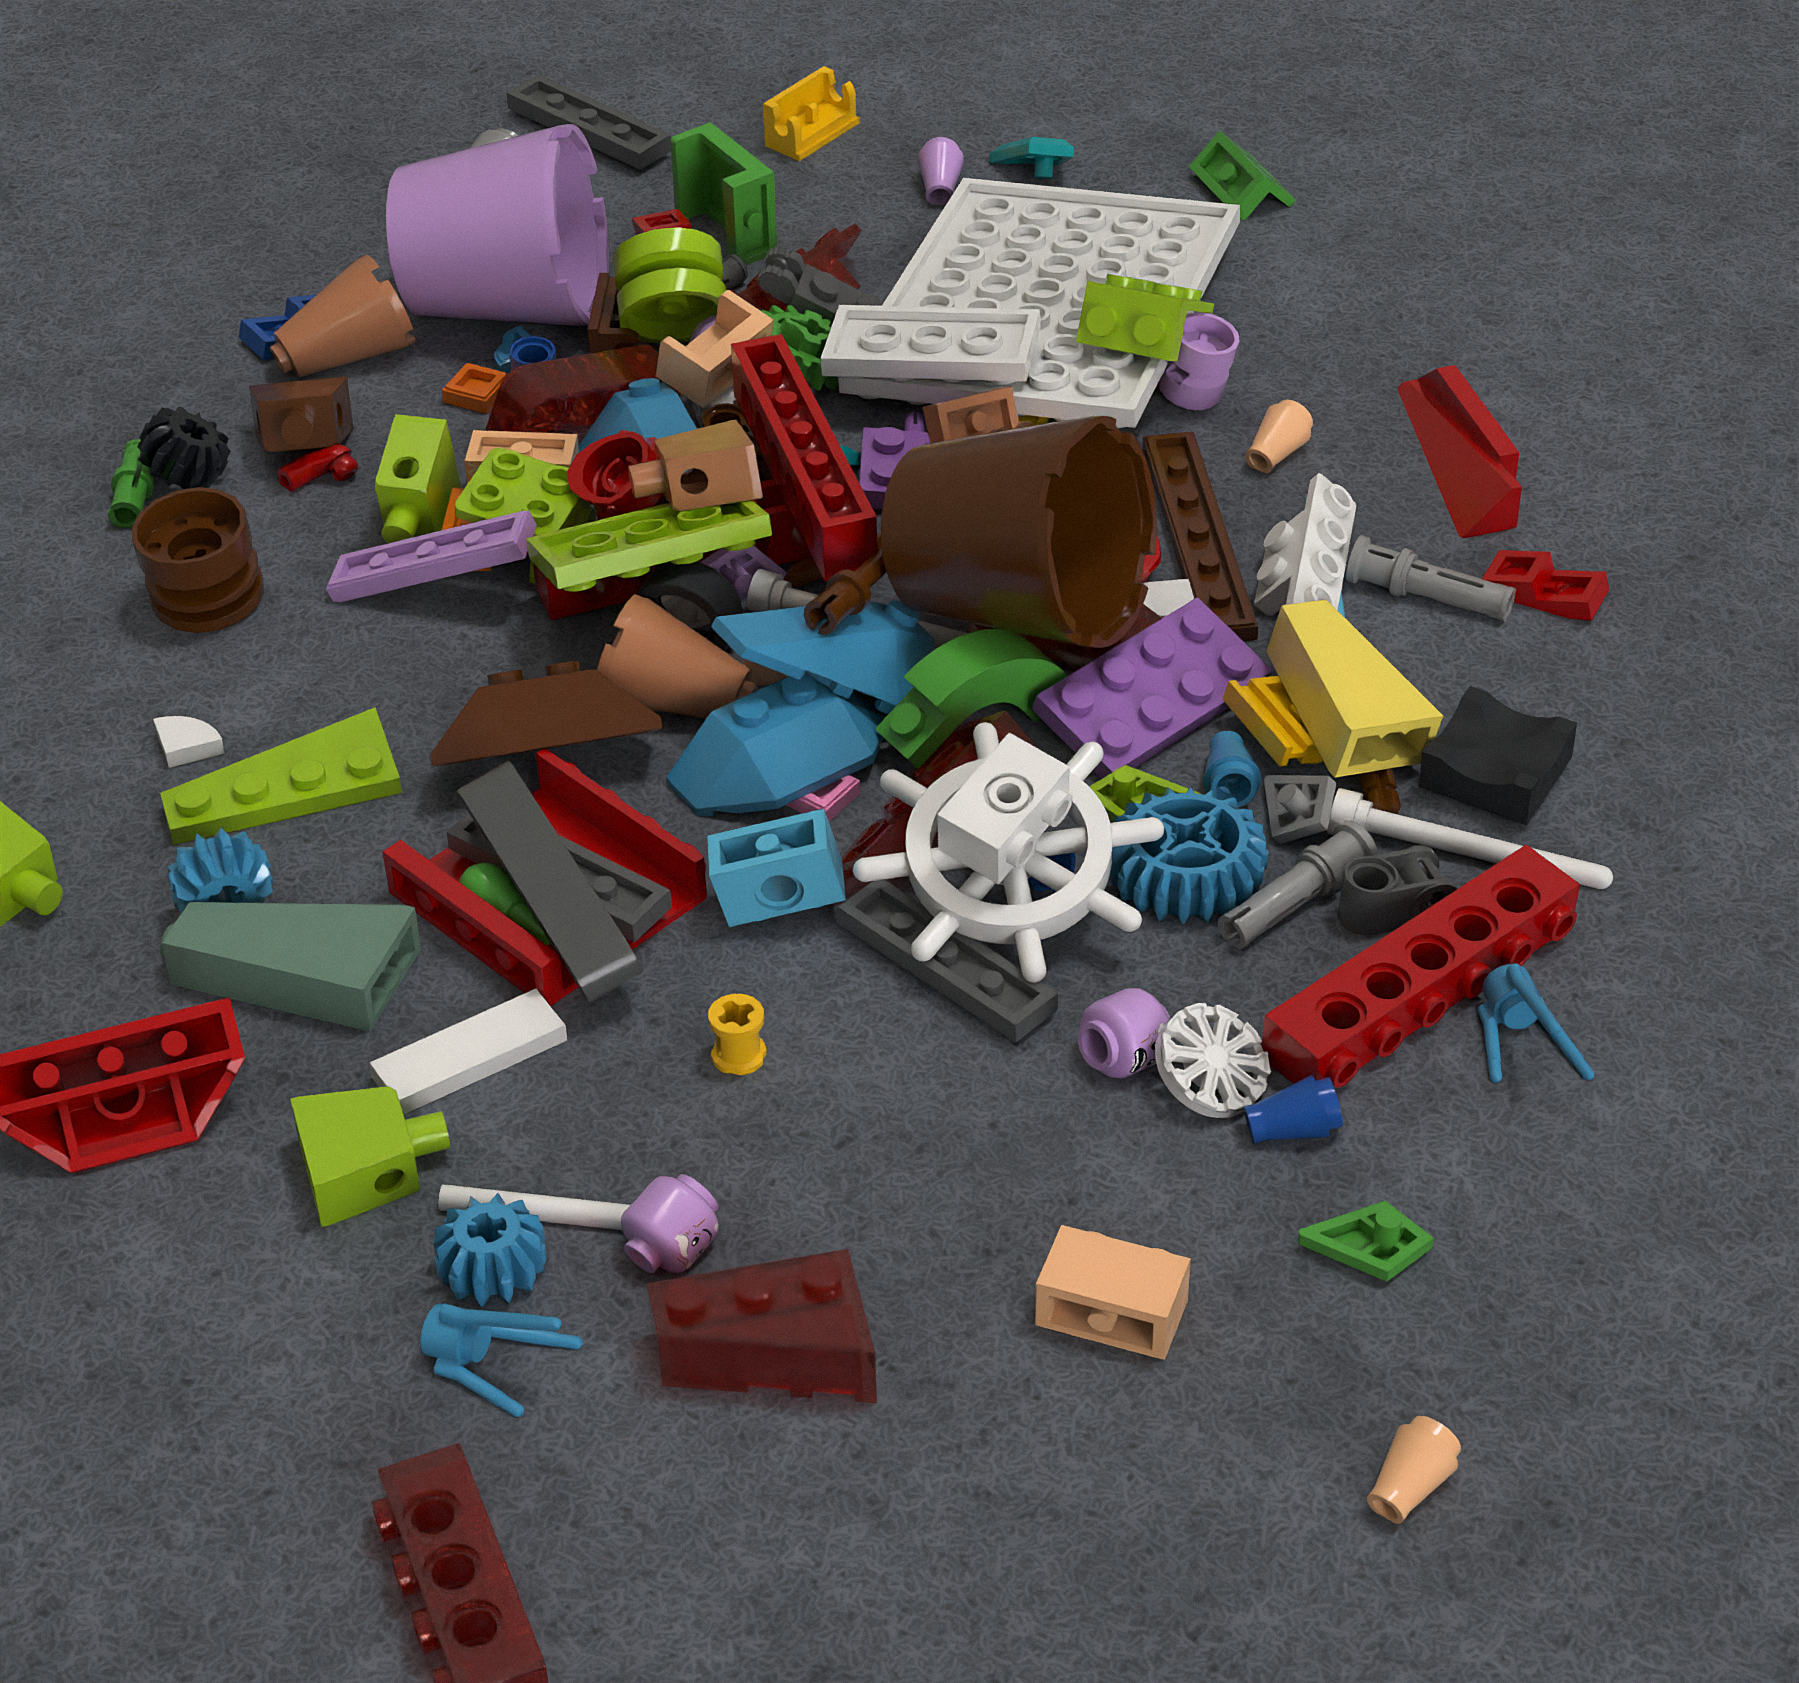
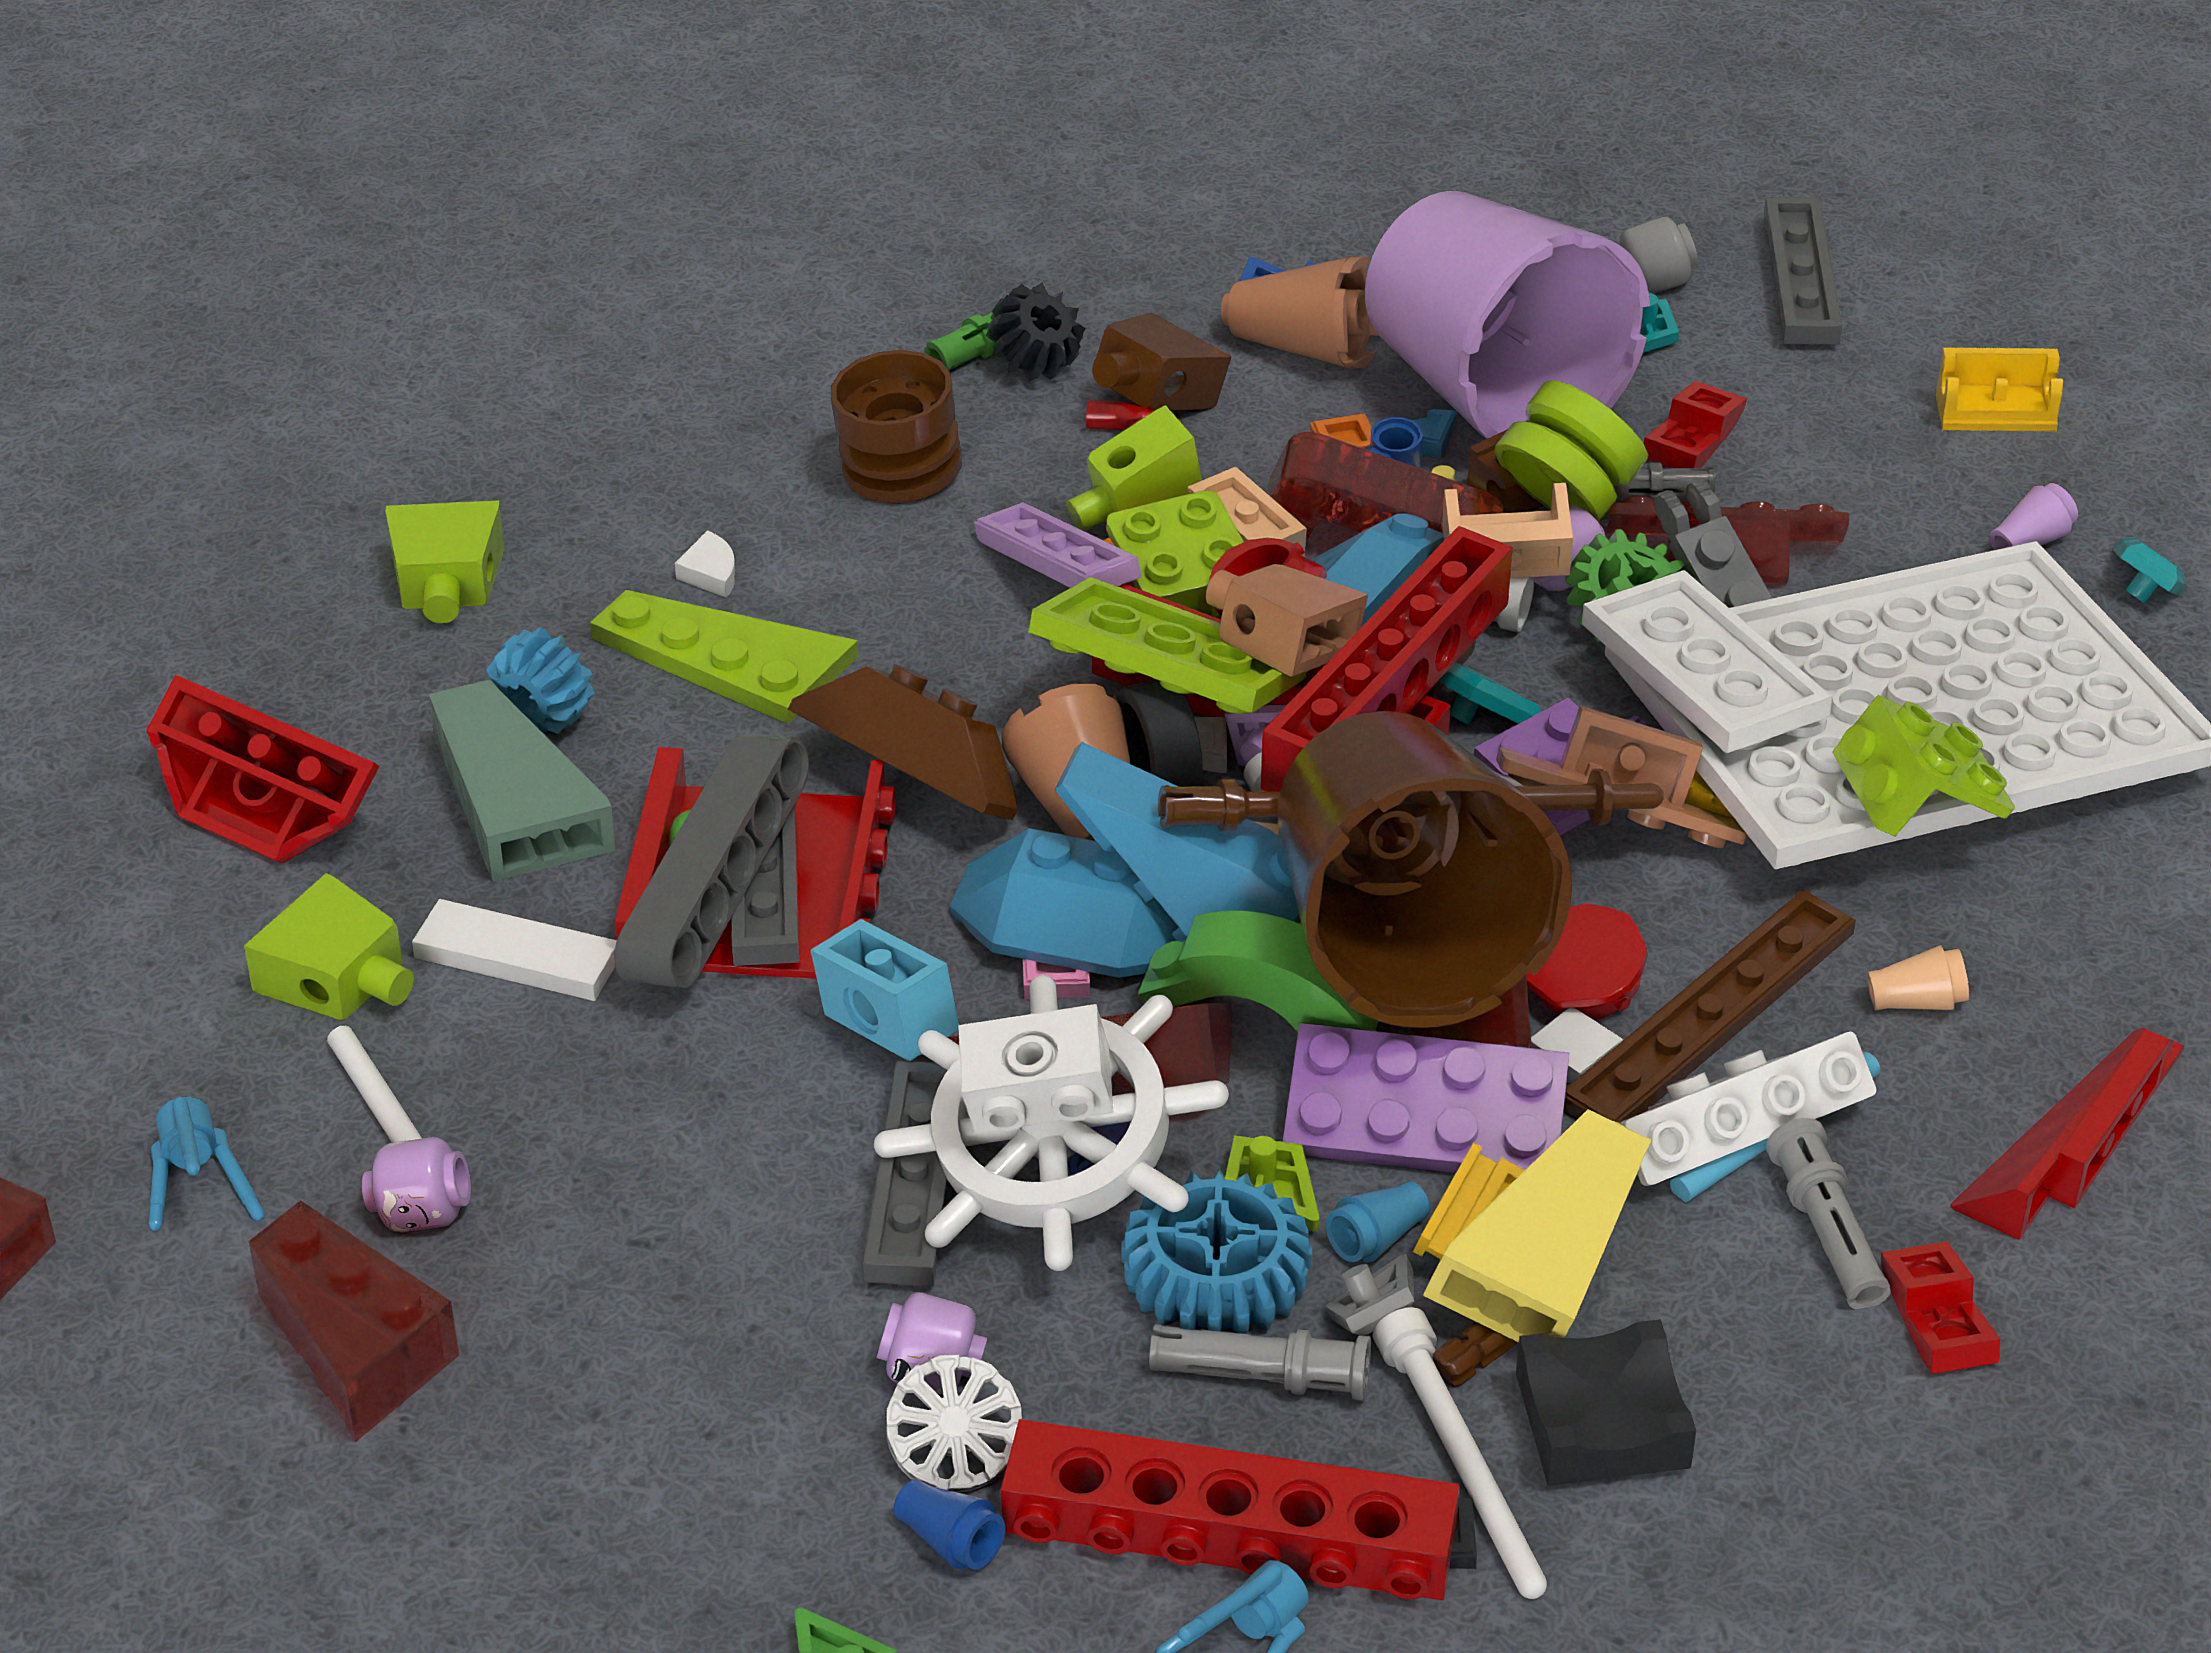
camera: 50 degrees right, 0 degrees up
dark azure gear [433,1193,547,1307] -> none
bright green panel [670,122,777,265] -> none
yellow bush [708,994,767,1075] -> none
light nougat brick [1035,1225,1191,1360] -> none
lavender wheel [1159,312,1240,410] -> none
dark grey piece [1337,845,1457,935] -> none

